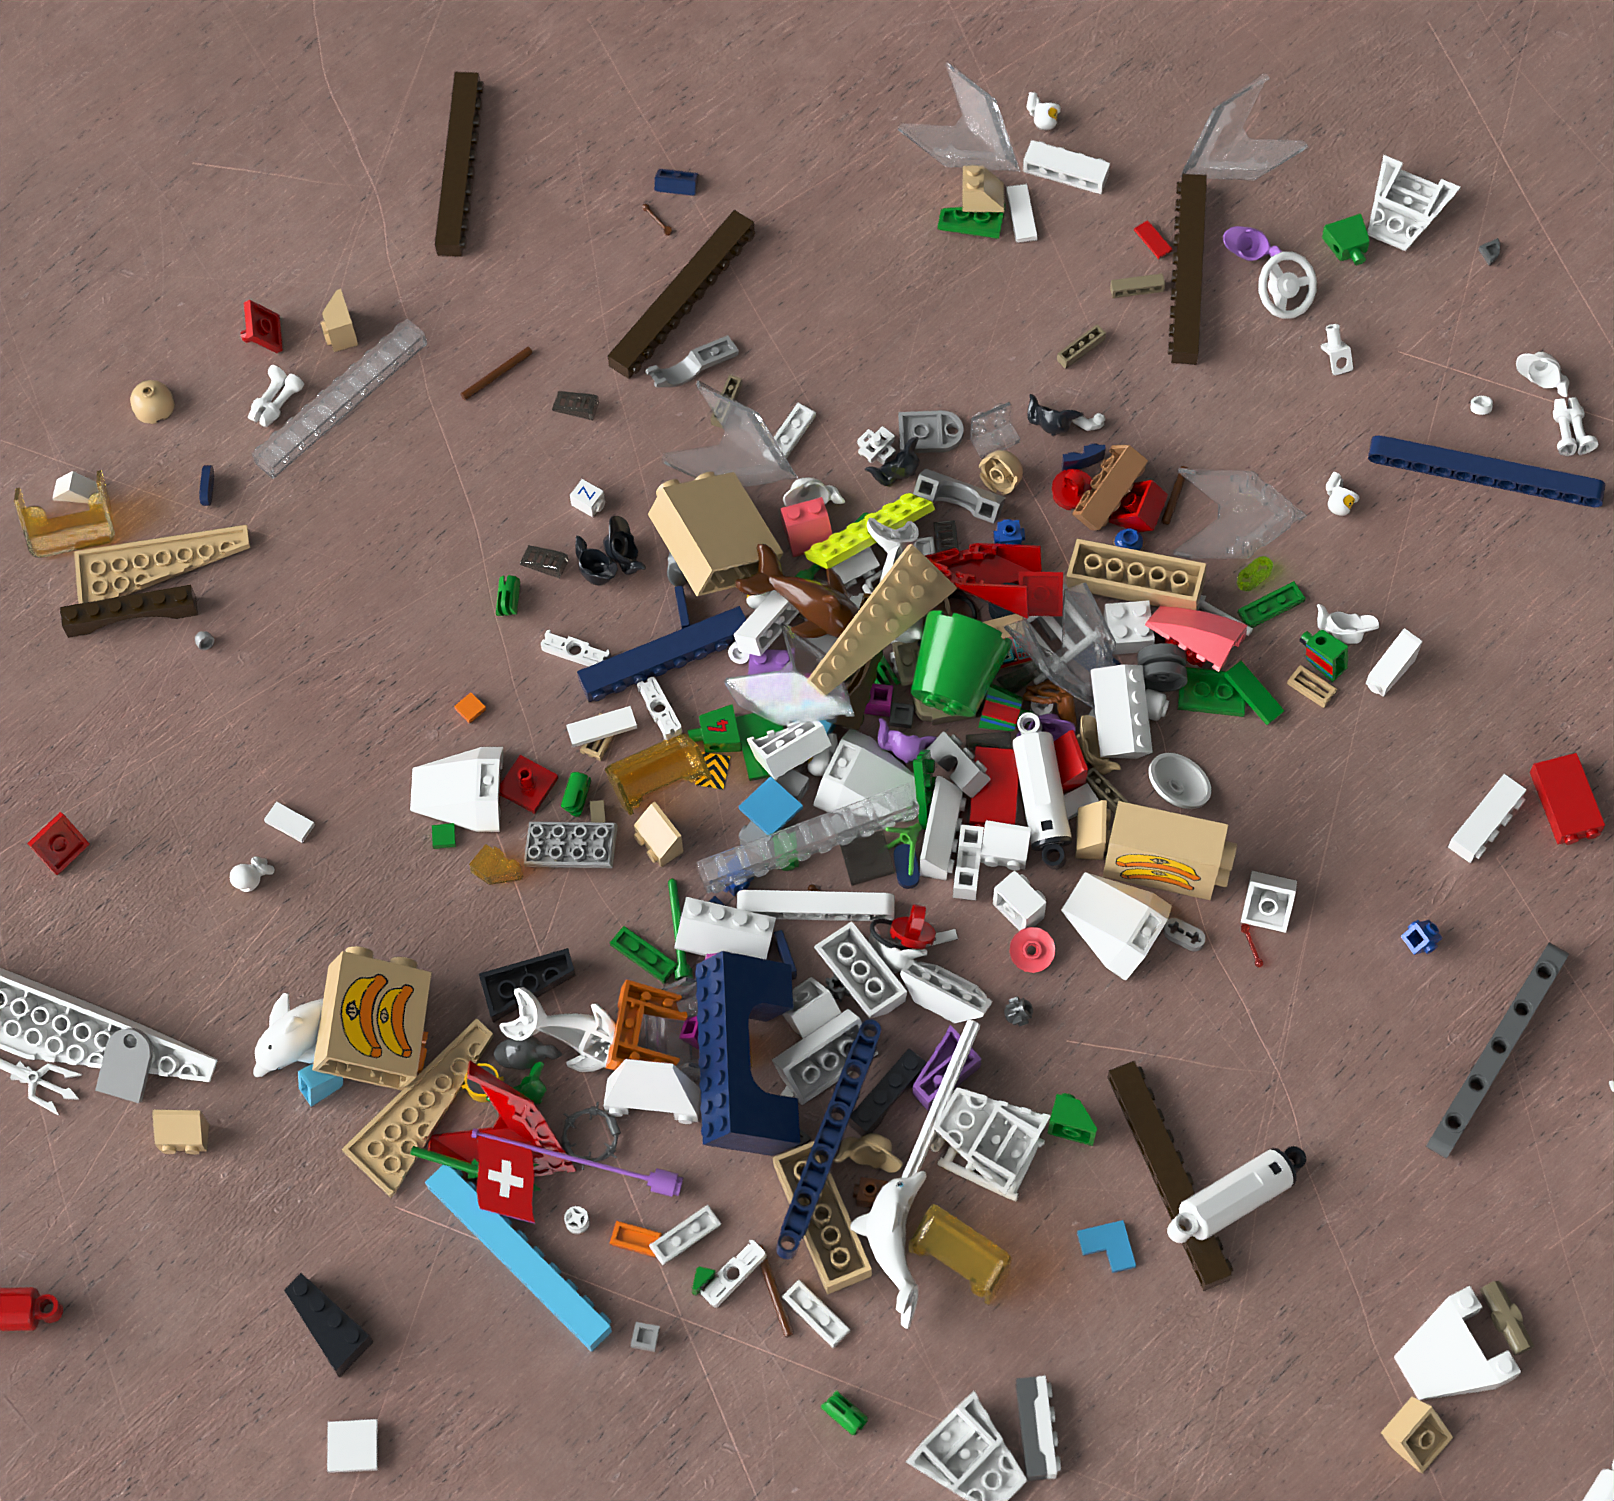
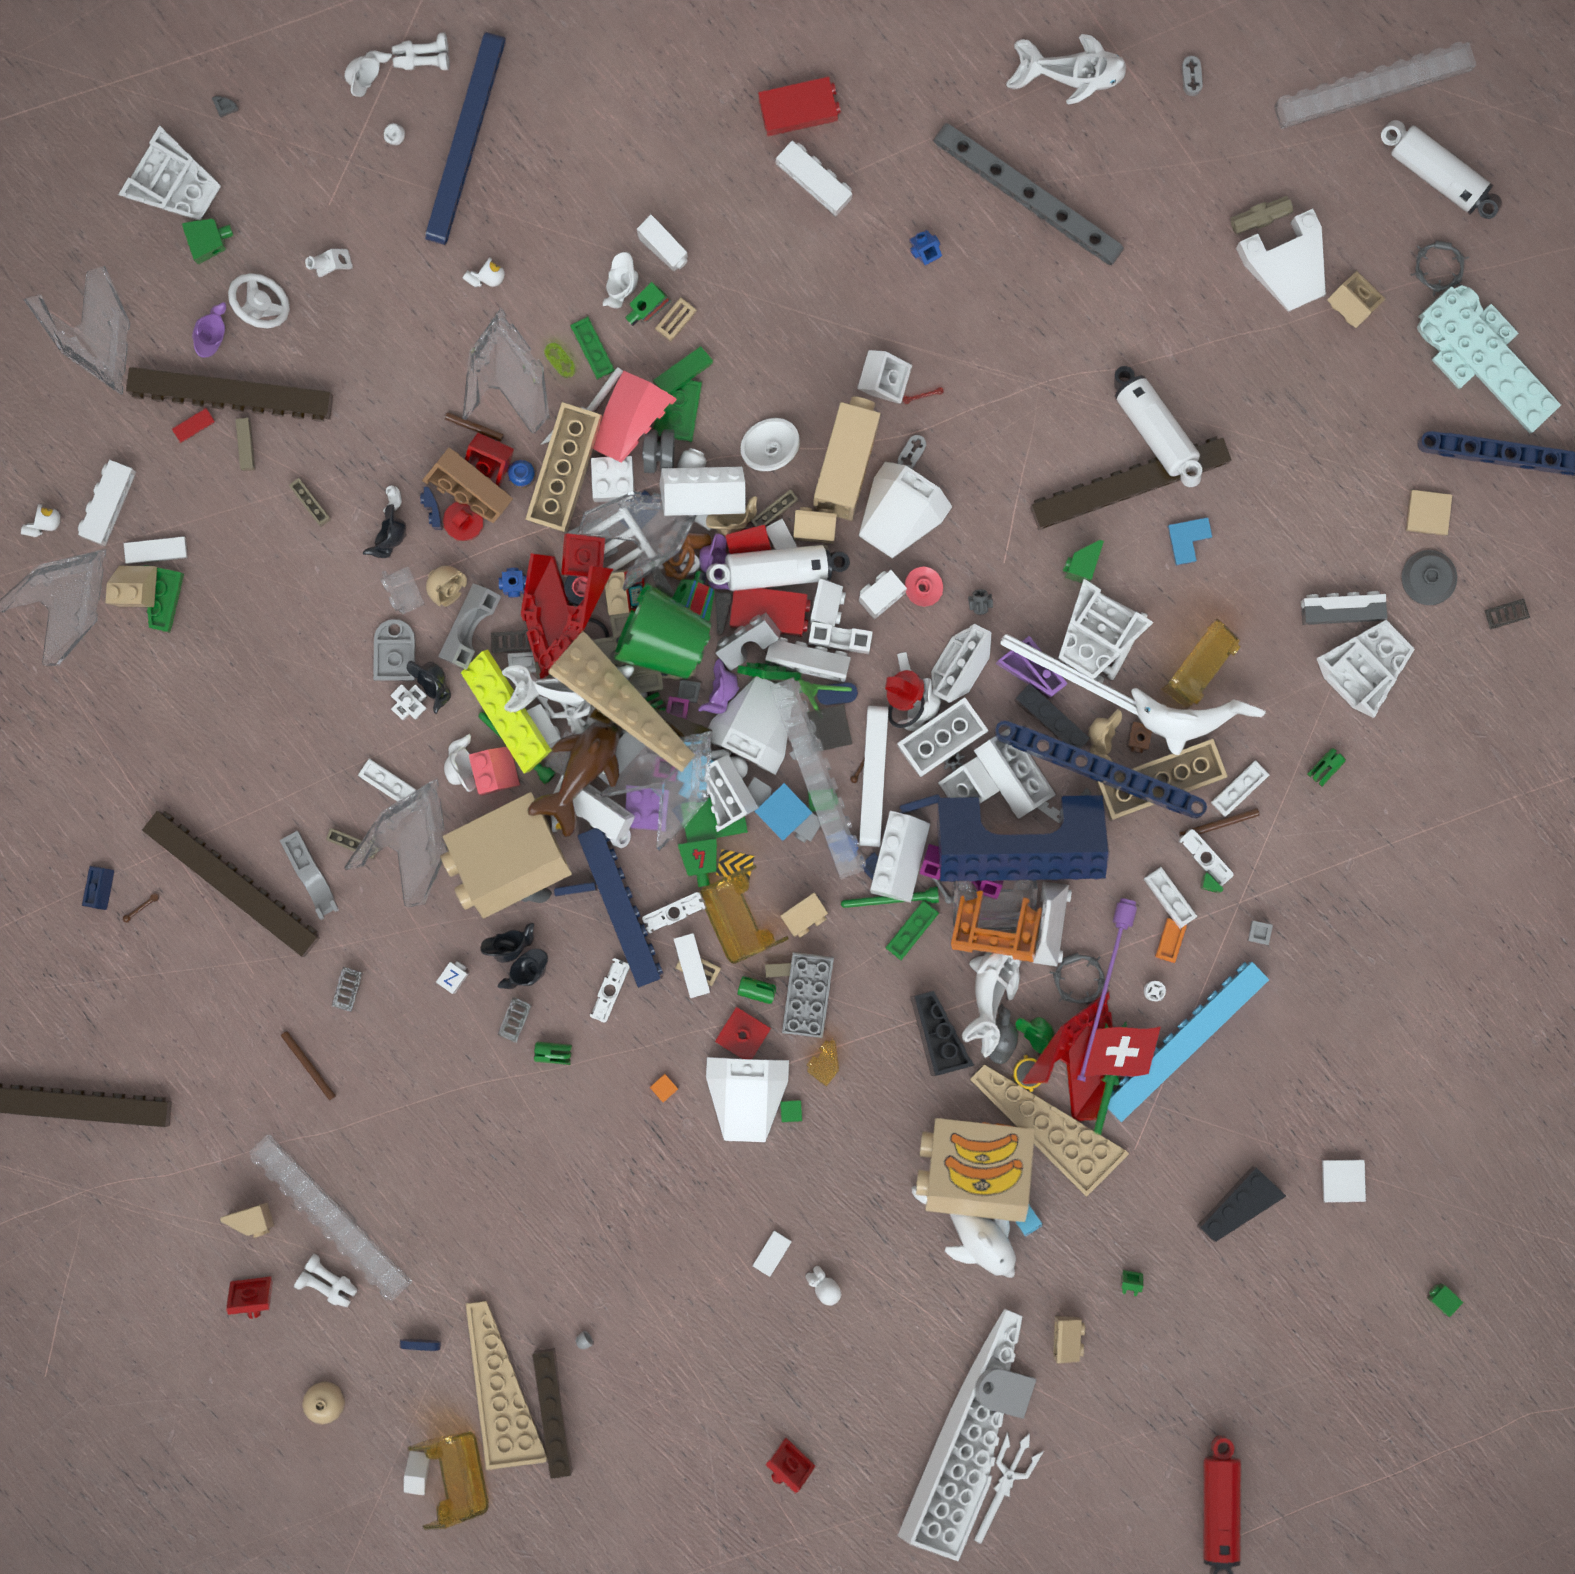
camera: 90 degrees left, 20 degrees up
none -> green tile [1121,1270,1144,1296]

